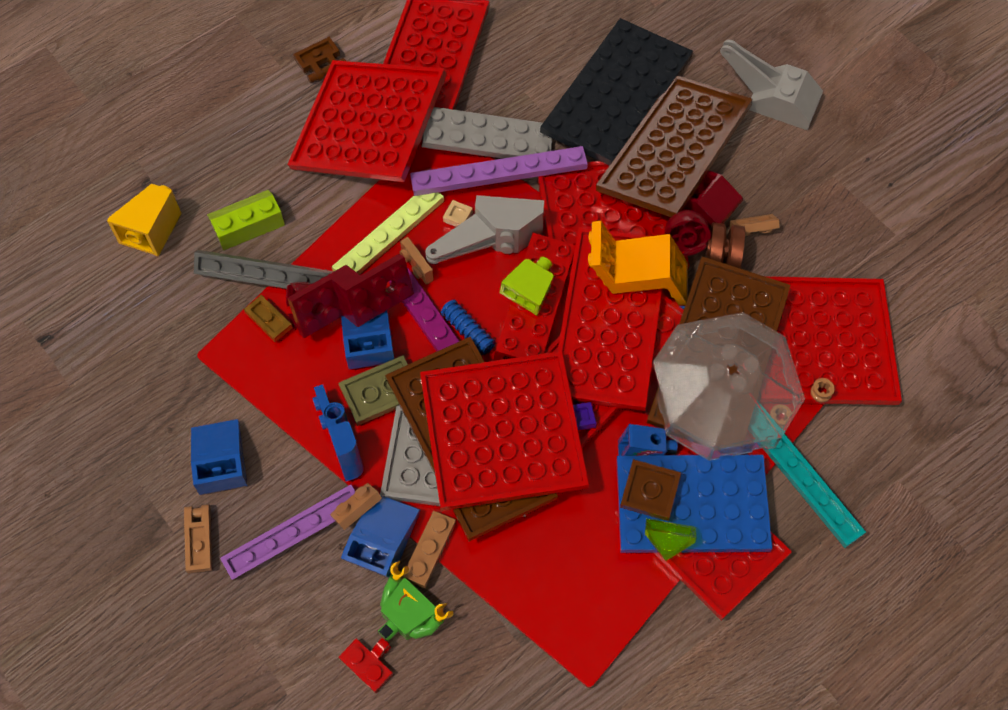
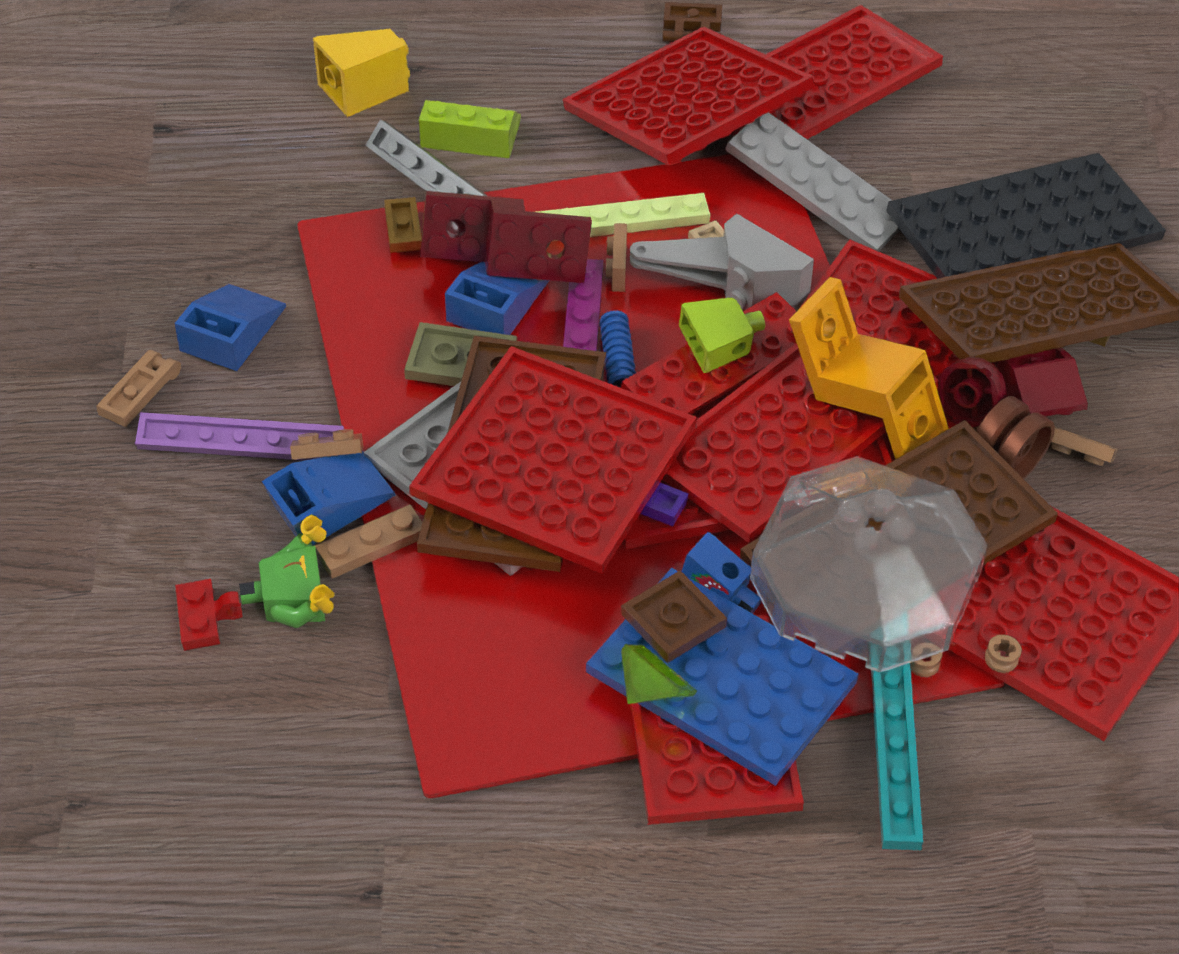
camera: 35 degrees right, 15 degrees down
blue plate [312,384,364,481] -> none
medium lavender plate [410,146,587,196] -> none

